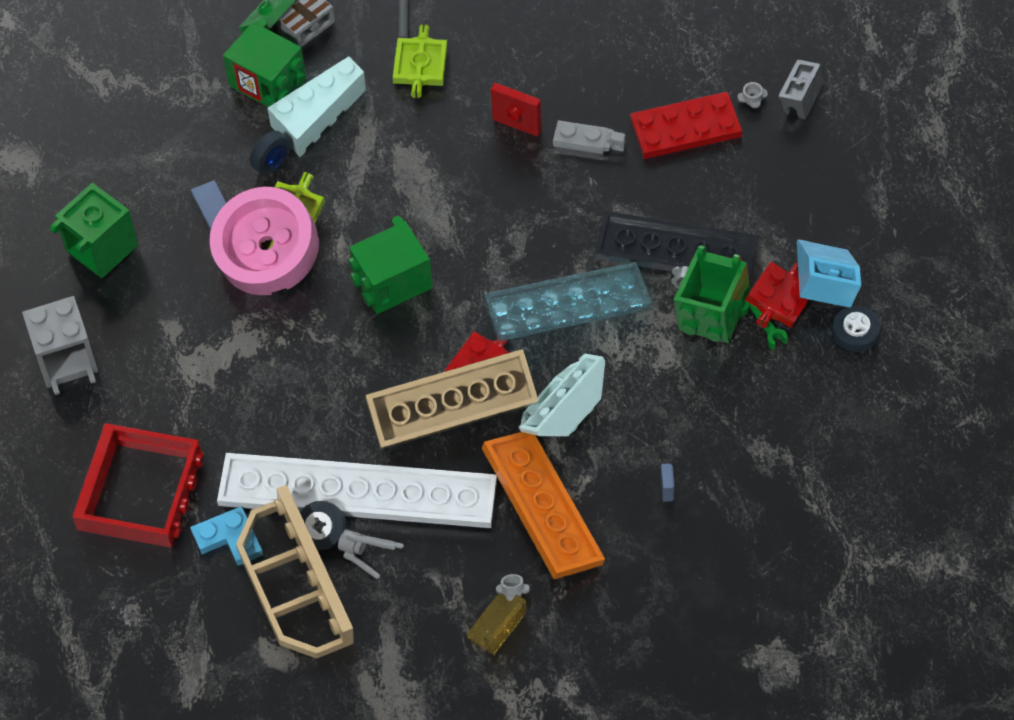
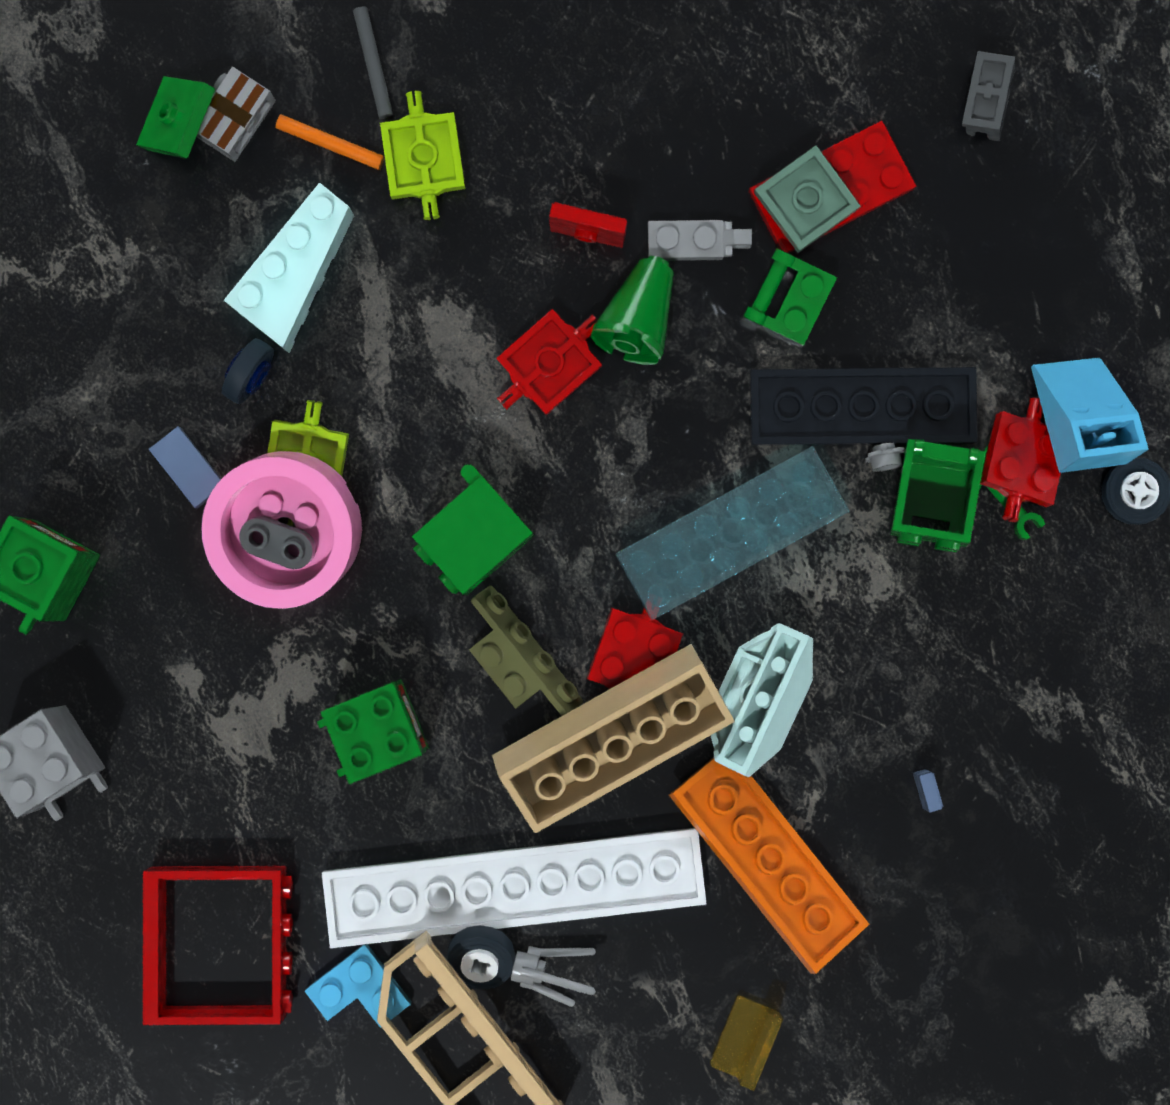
camera: 20 degrees left, 30 degrees up
green container [223,18,306,107] -> none
light grey plate [496,574,530,601] -> none
light grey plate [738,82,768,108] -> none
none -> dark grey plate [239,516,316,569]
none -> orange bar [275,114,385,170]
none -> green container [317,679,429,784]
none -> olive bracket [469,585,583,716]
none -> red plate [496,309,602,416]
none -> green cone [591,256,674,365]
none -> green plate [743,248,837,345]
none -> sand green plate [754,145,861,253]

